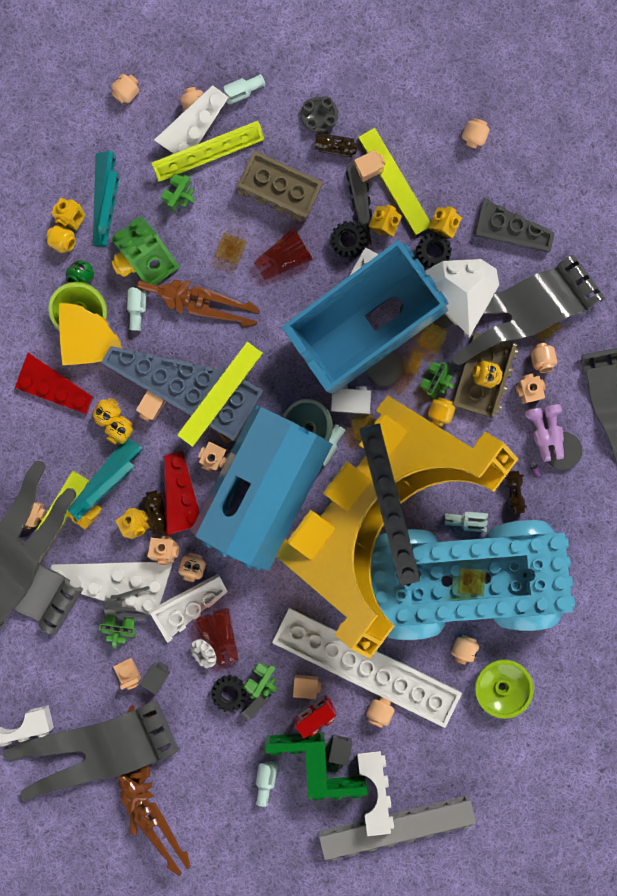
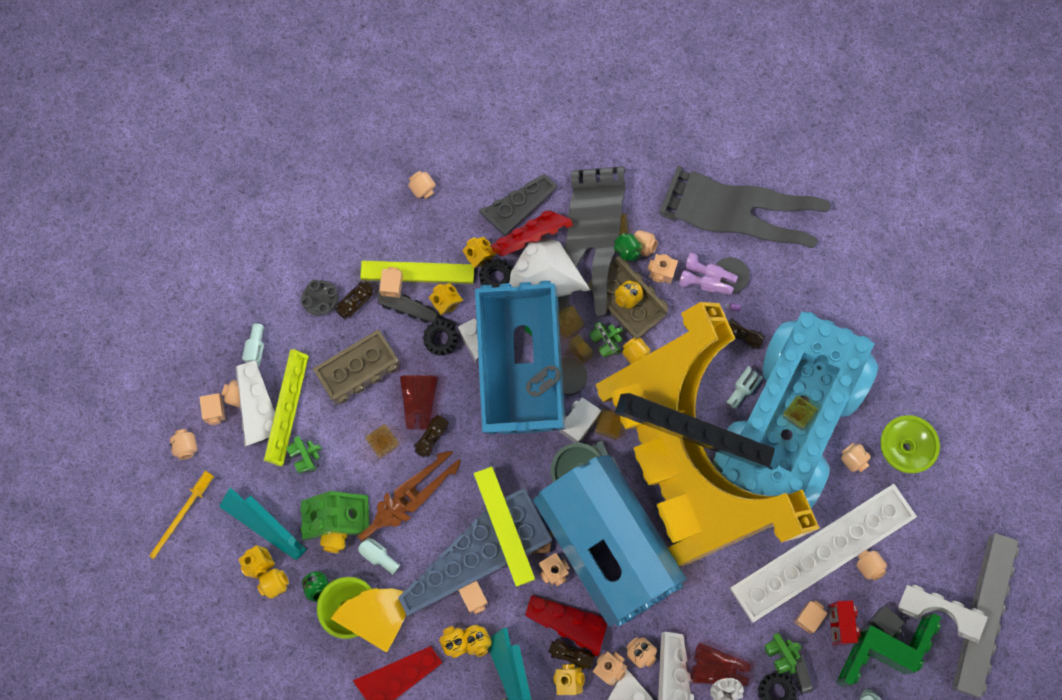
camera: 60 degrees left, 15 degrees down
none -> yellow piece [149,470,215,559]
none -> light nougat brick [200,393,226,425]
none -> dark brown piece [413,415,449,458]
none -> red wing [491,210,573,256]
none -> dark grey beam [526,365,561,397]
none -> green head [614,233,642,262]

